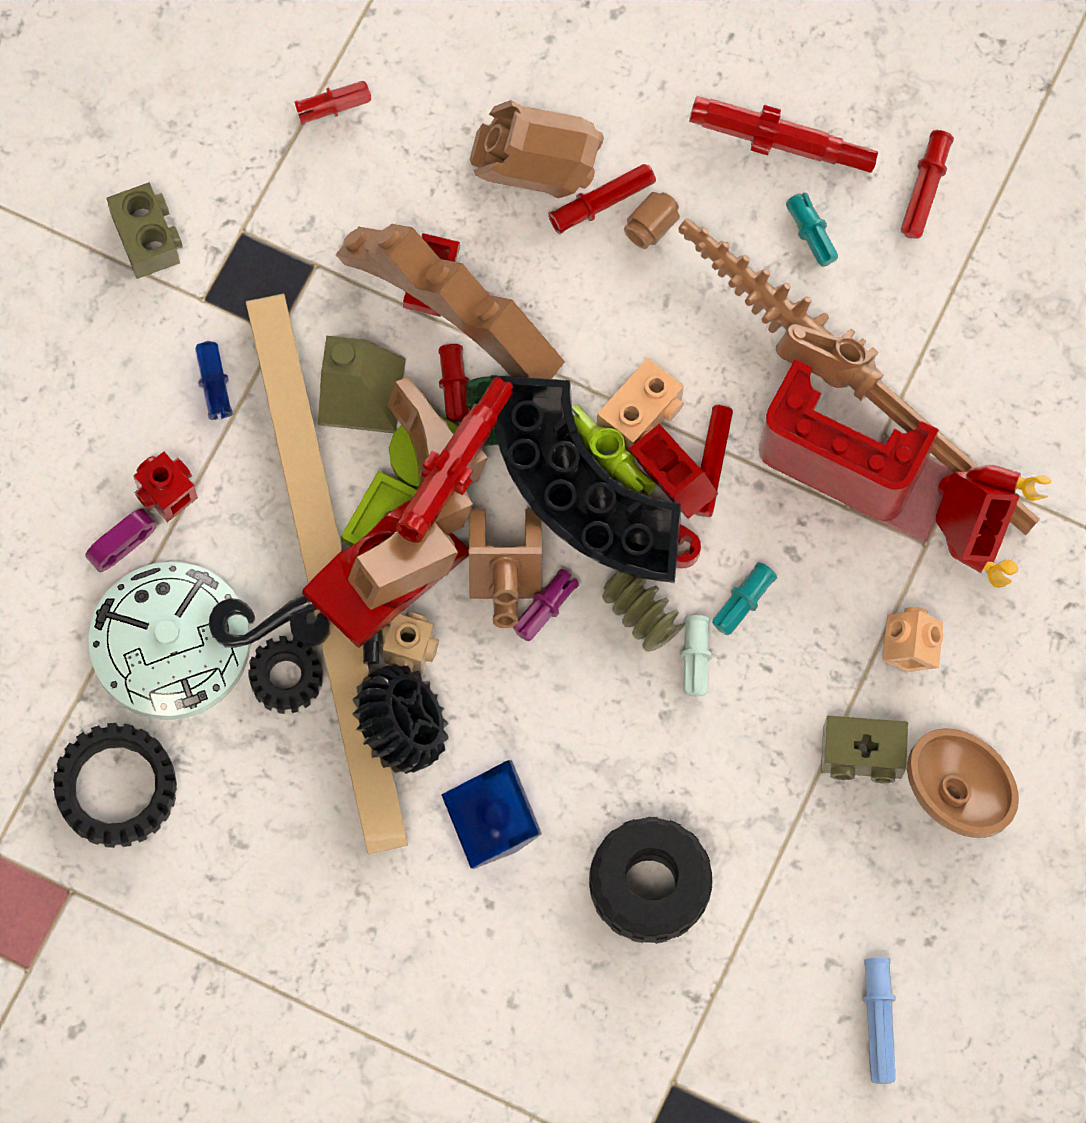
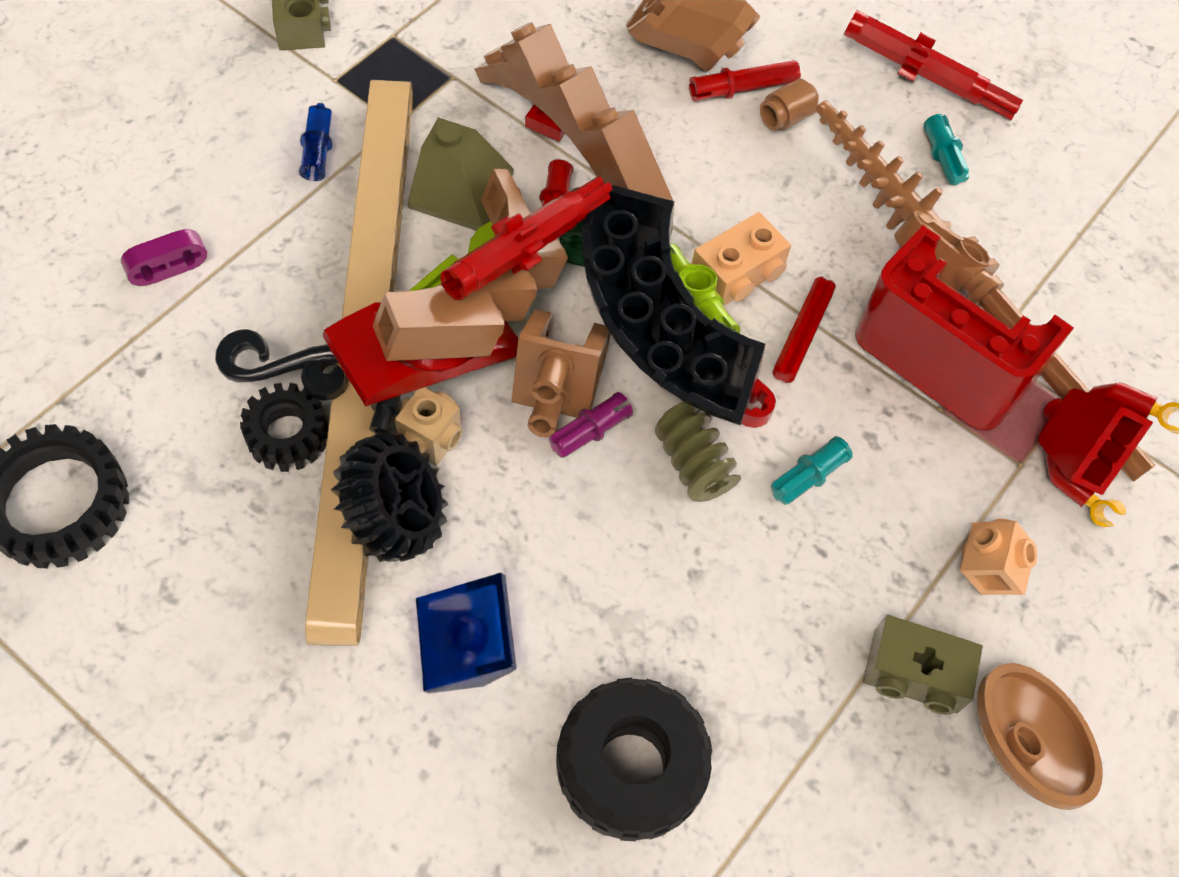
camera: 10 degrees right, 10 degrees down
light aqua dish [88,562,250,720] -> none
red brick [133,451,198,523] -> none
red brick [629,424,718,519] -> none
light aqua axle [680,615,712,697] -> none
red axle [900,130,954,239] -> none

